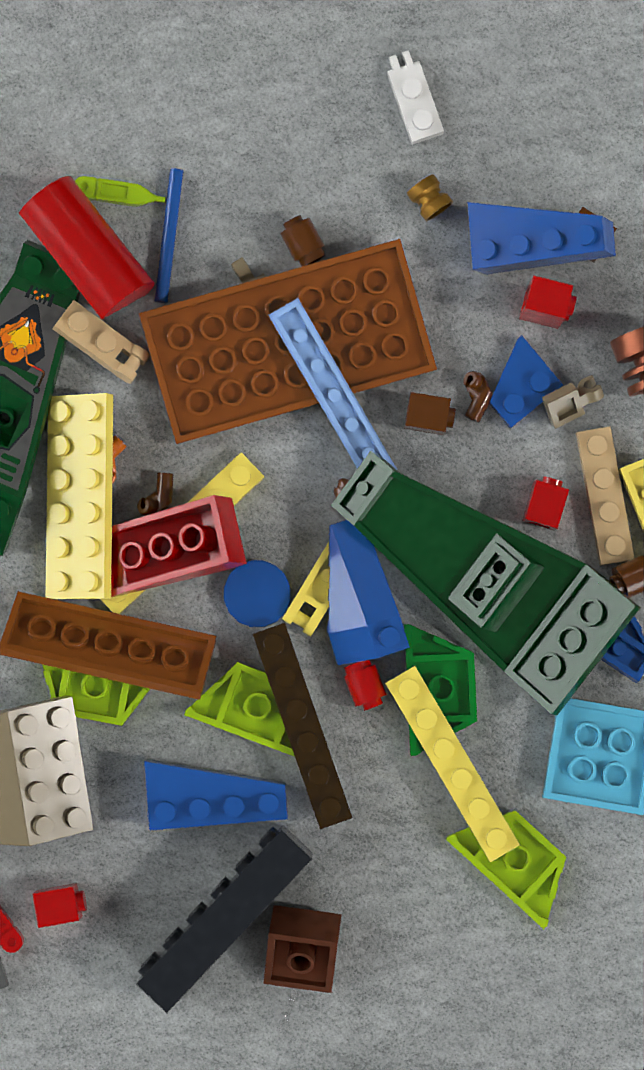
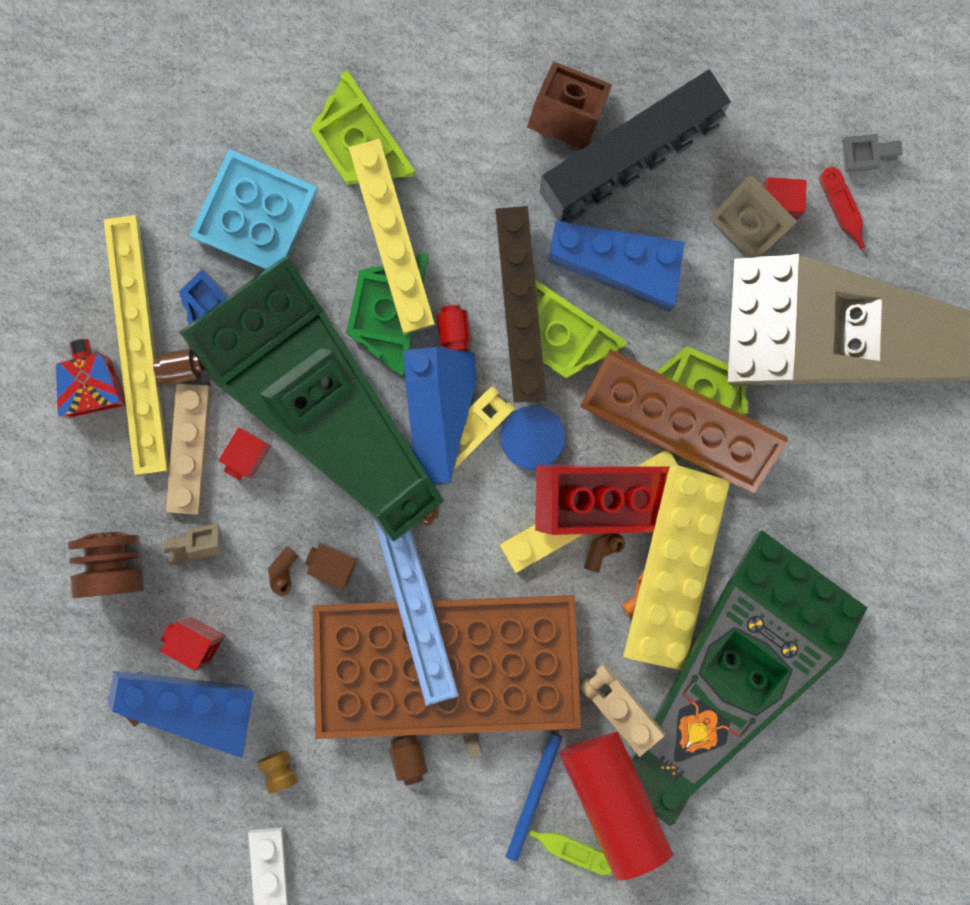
camera: 165 degrees left, 0 degrees up
blue wing [489,335,563,429] -> none
none -> dark tan plate [710,174,797,258]

